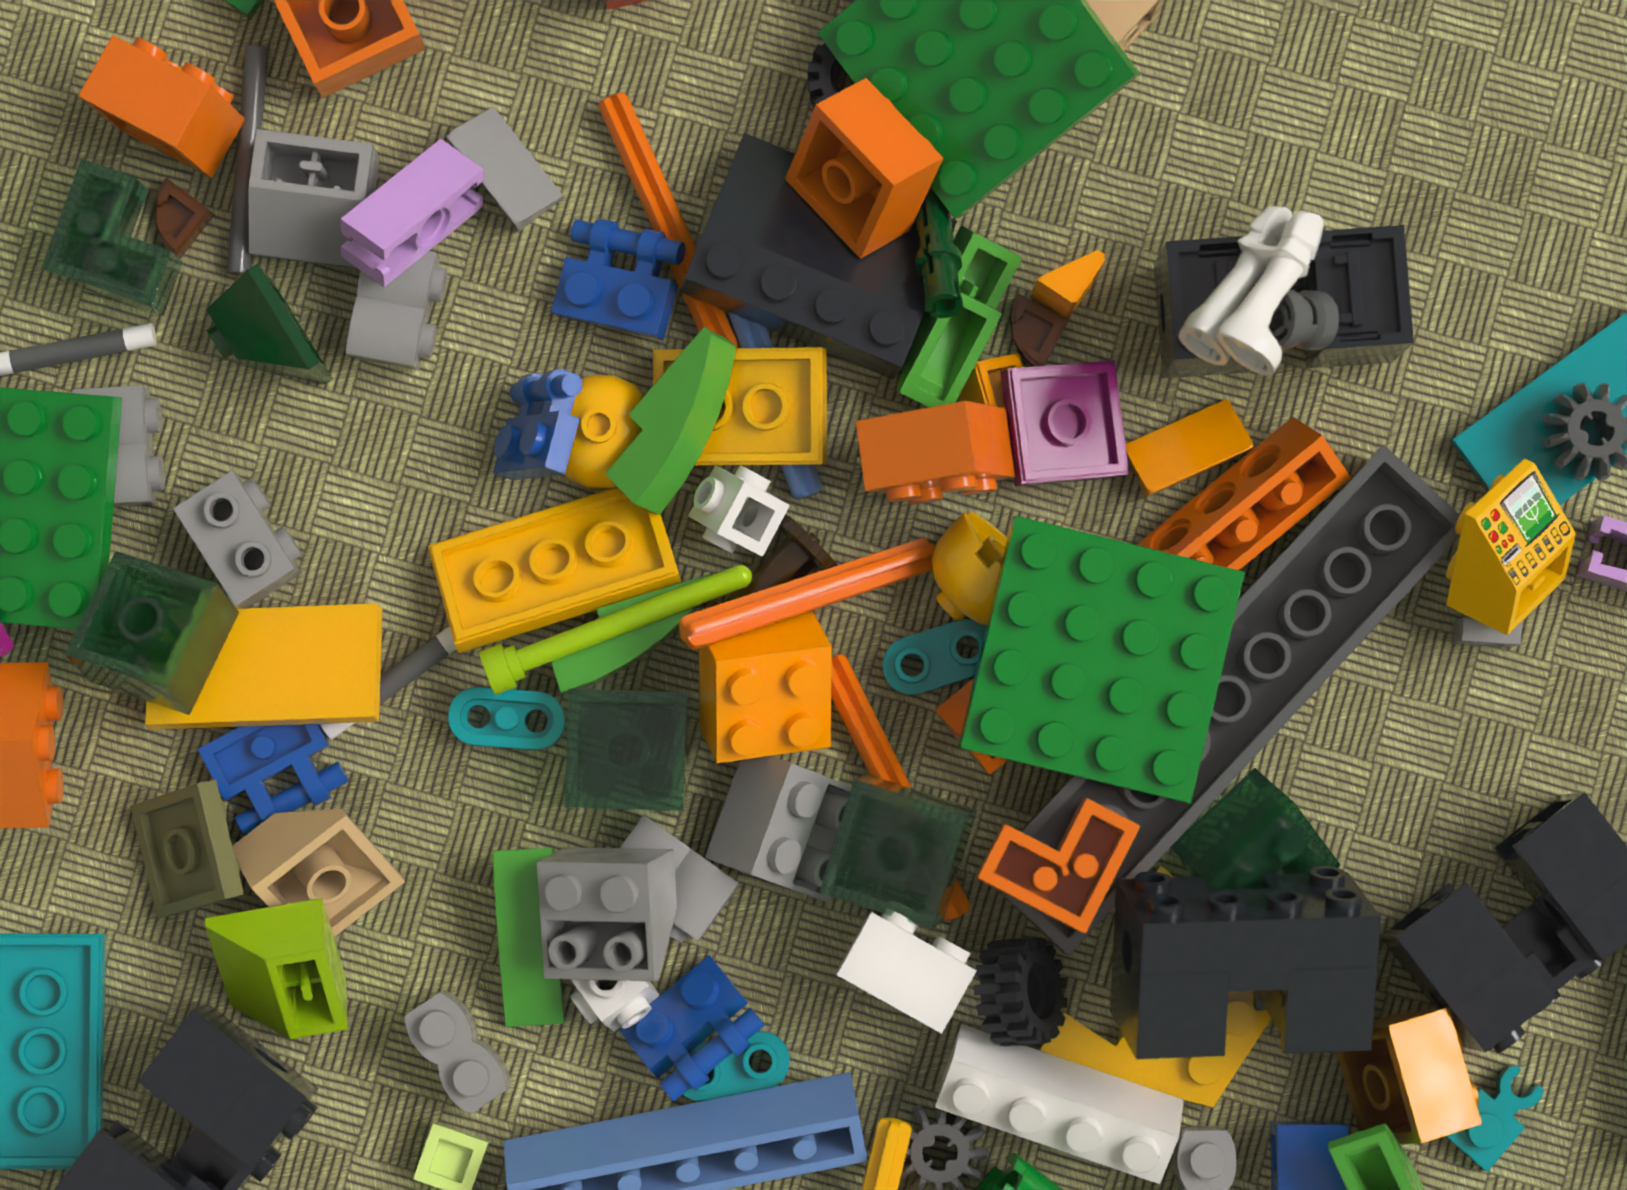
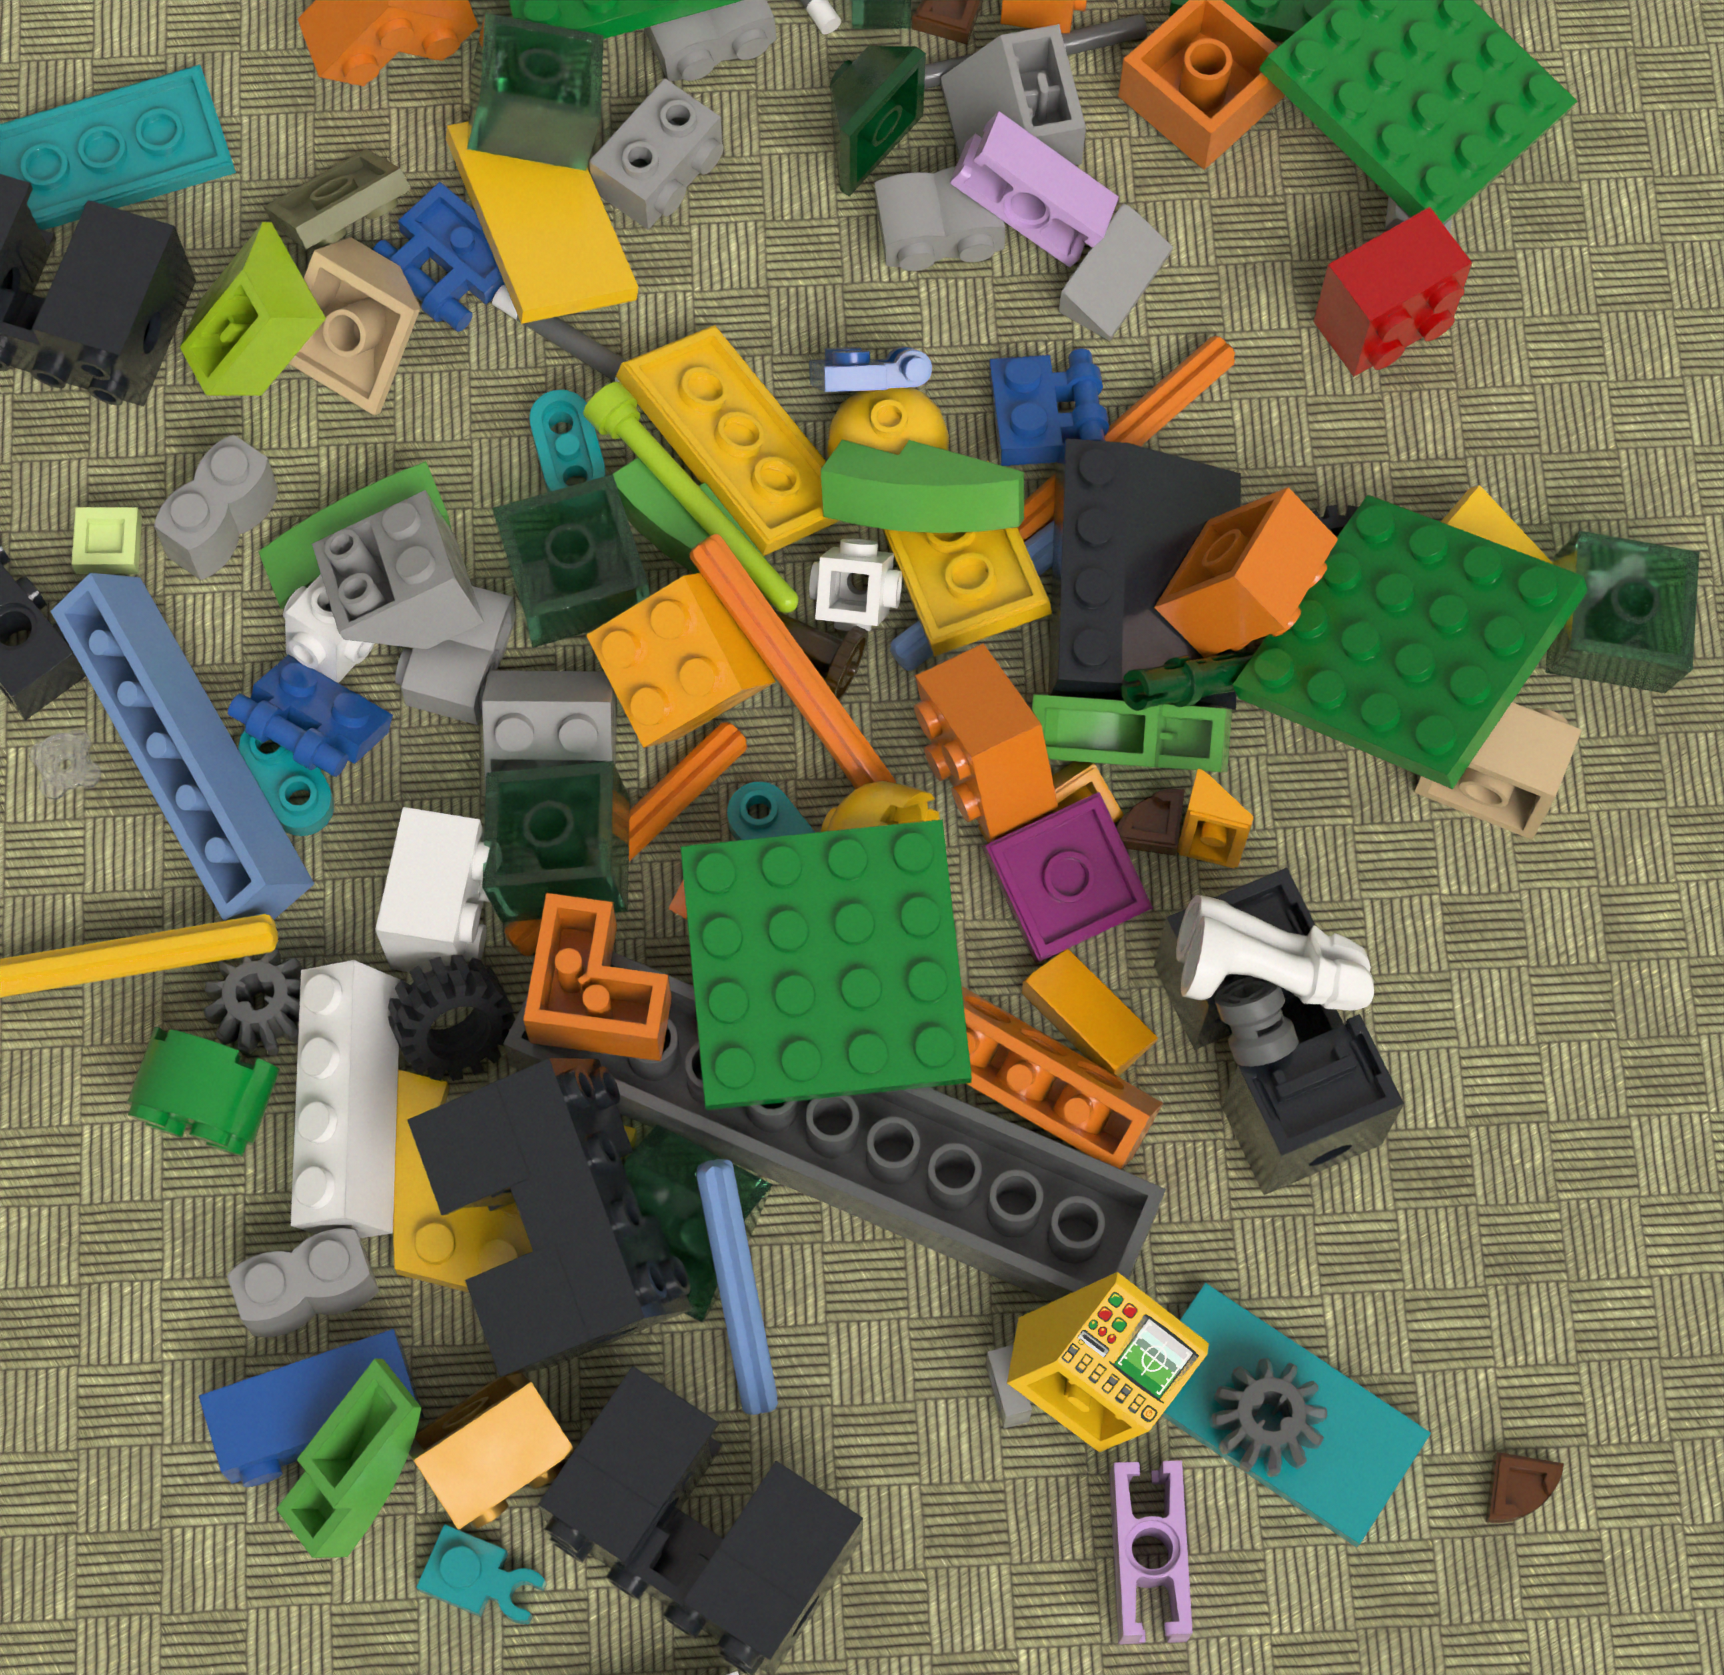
camera: 70 degrees right, 15 degrees down
none -> medium blue axle [697,1159,778,1415]

